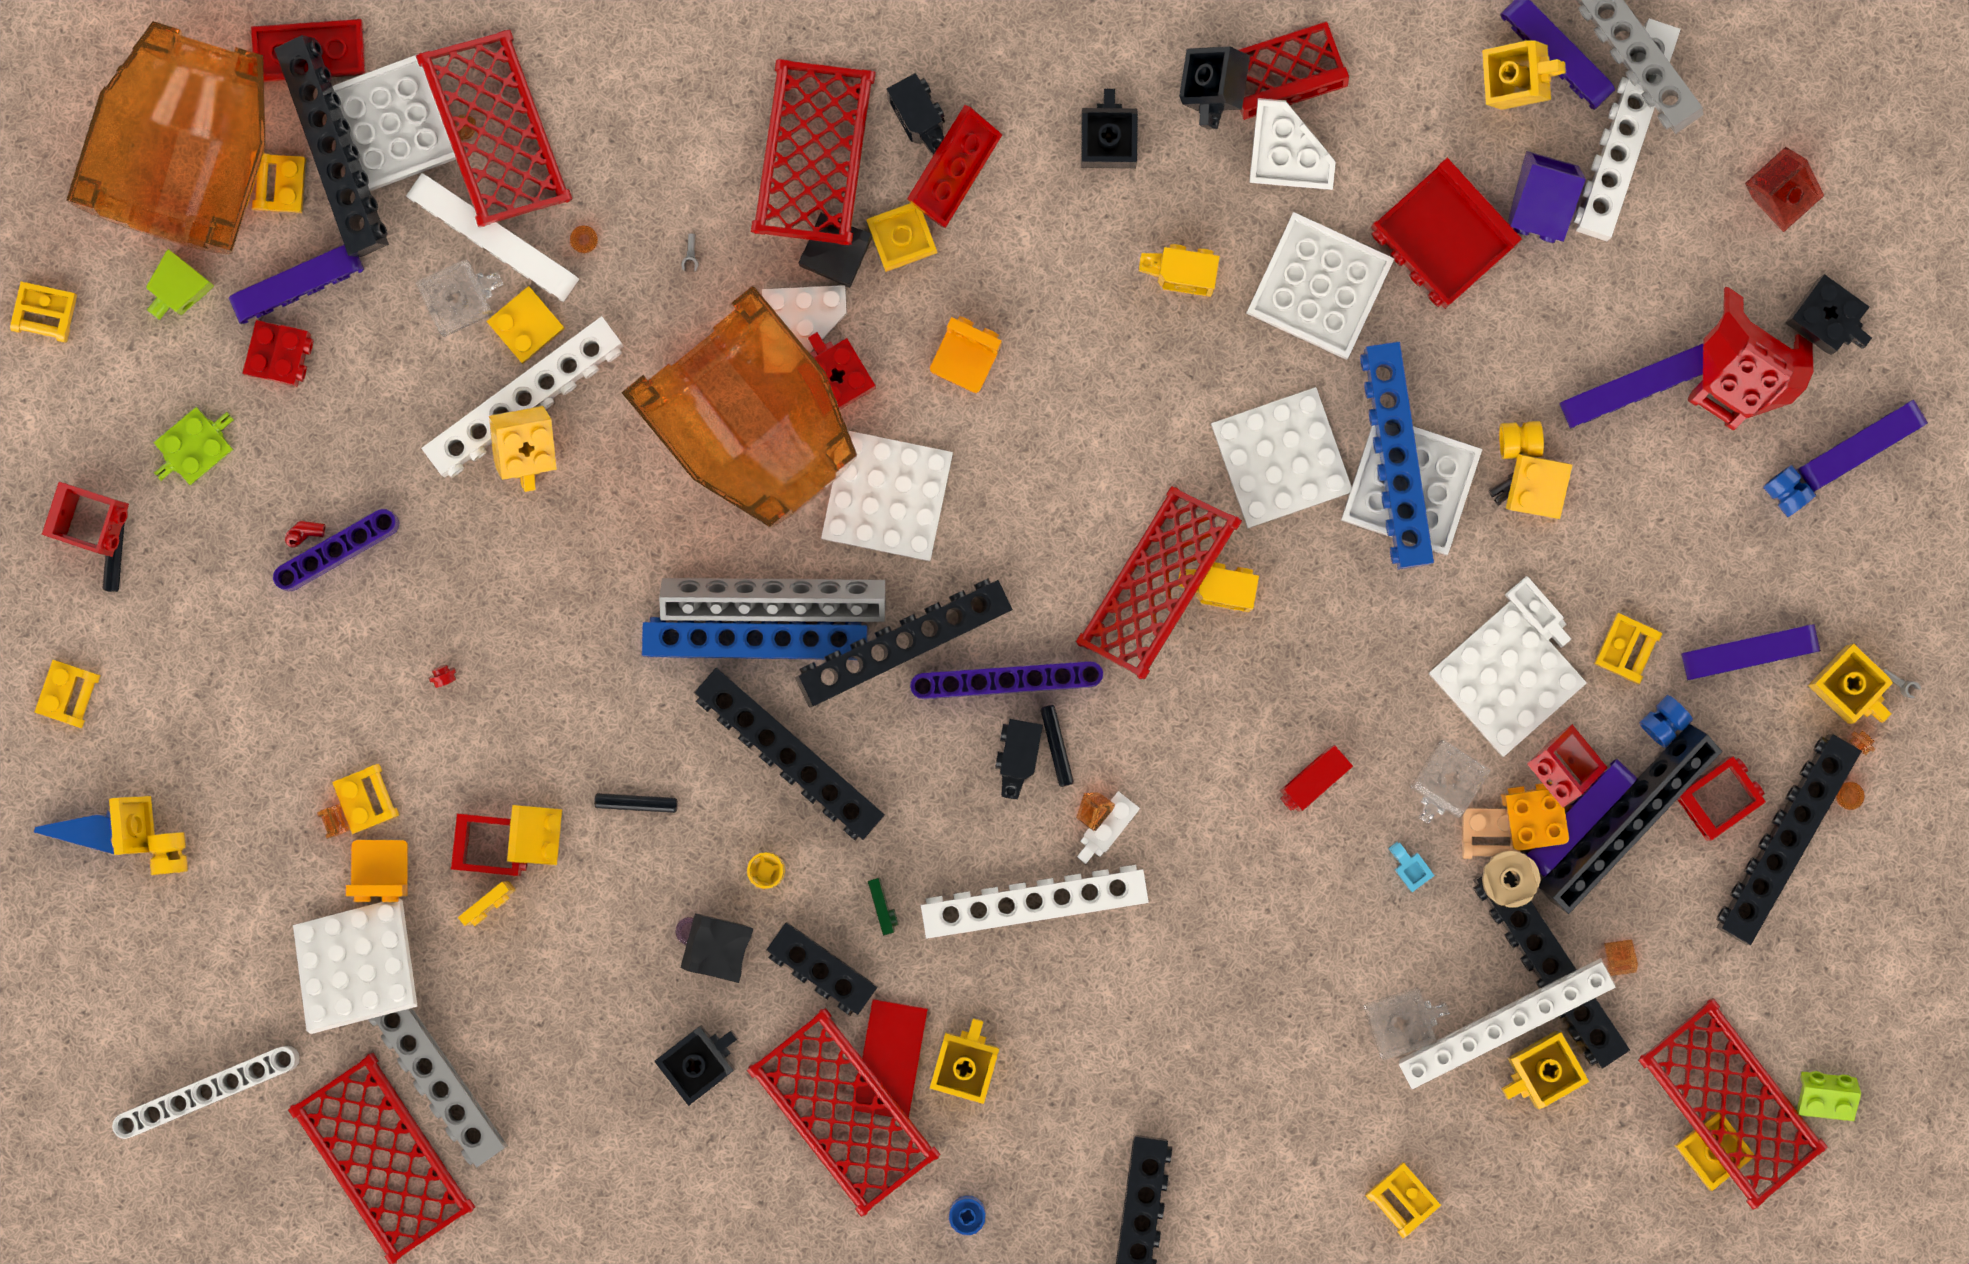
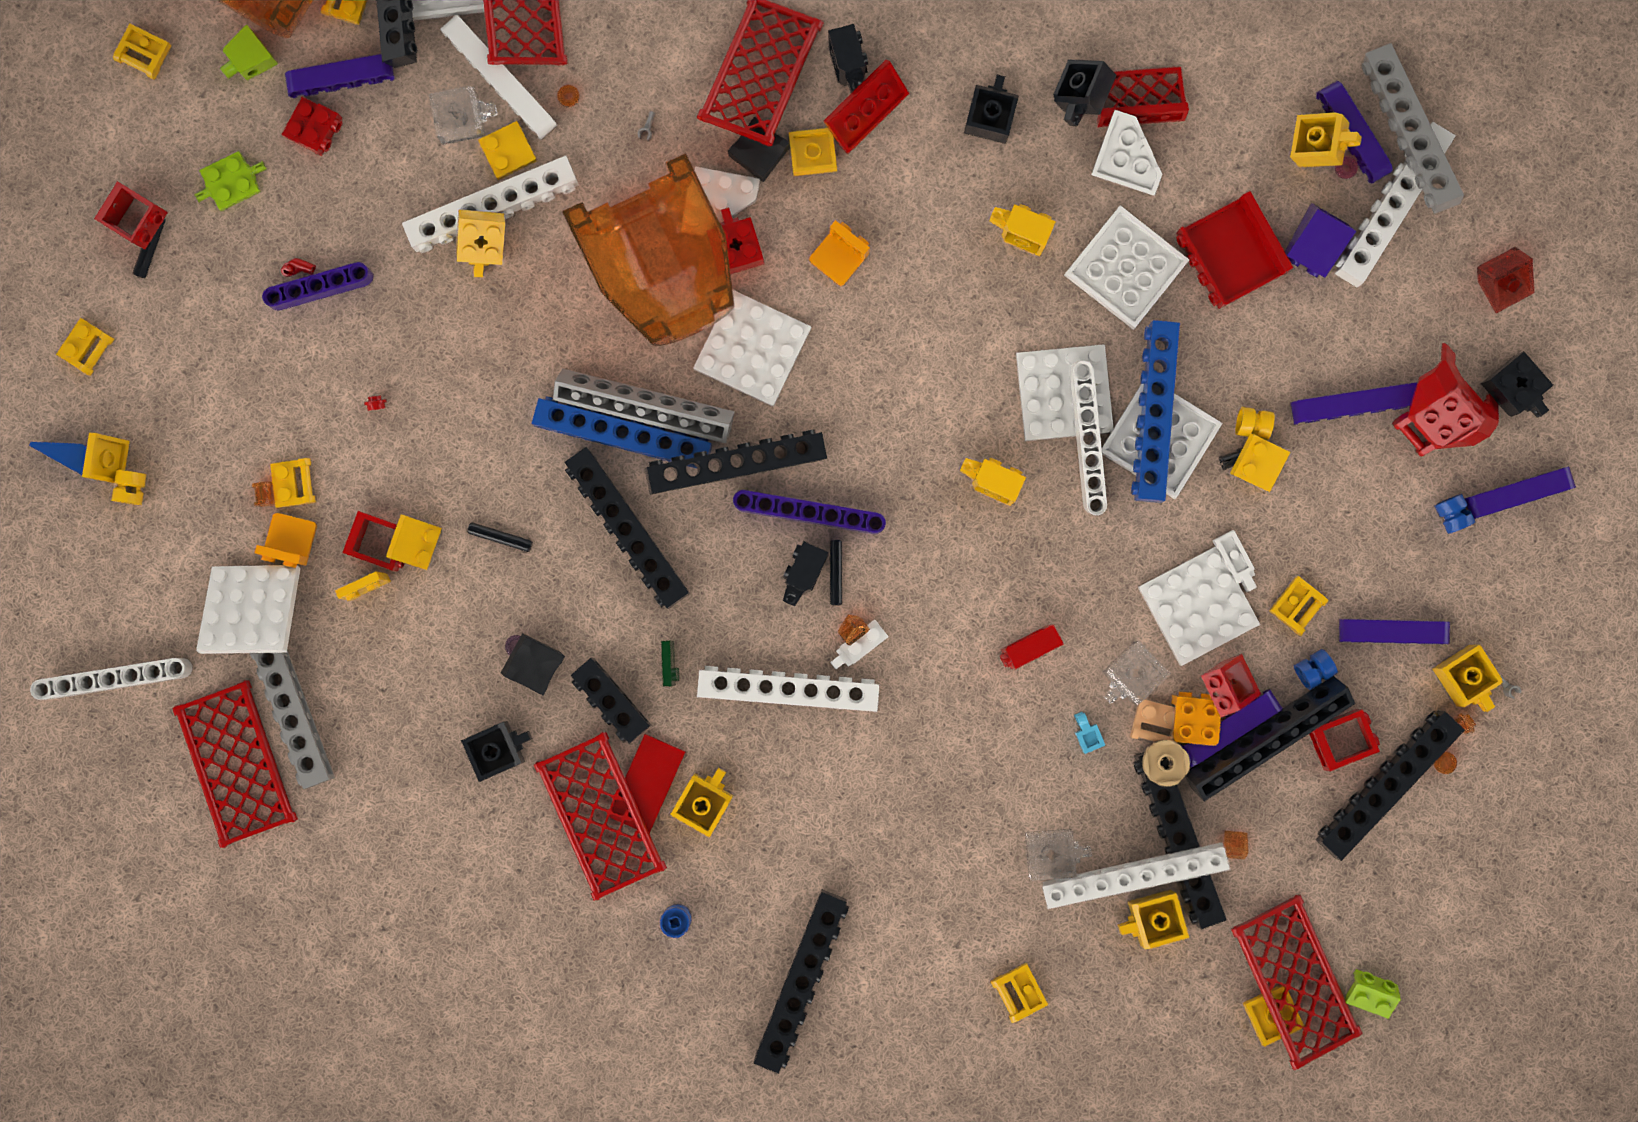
camera: 15 degrees right, 0 degrees up
yellow wheel [747,852,785,889] -> none
red door [1075,486,1242,680] -> none
none -> white beam [1070,360,1107,515]
none -> clear pink plate [1335,157,1358,179]

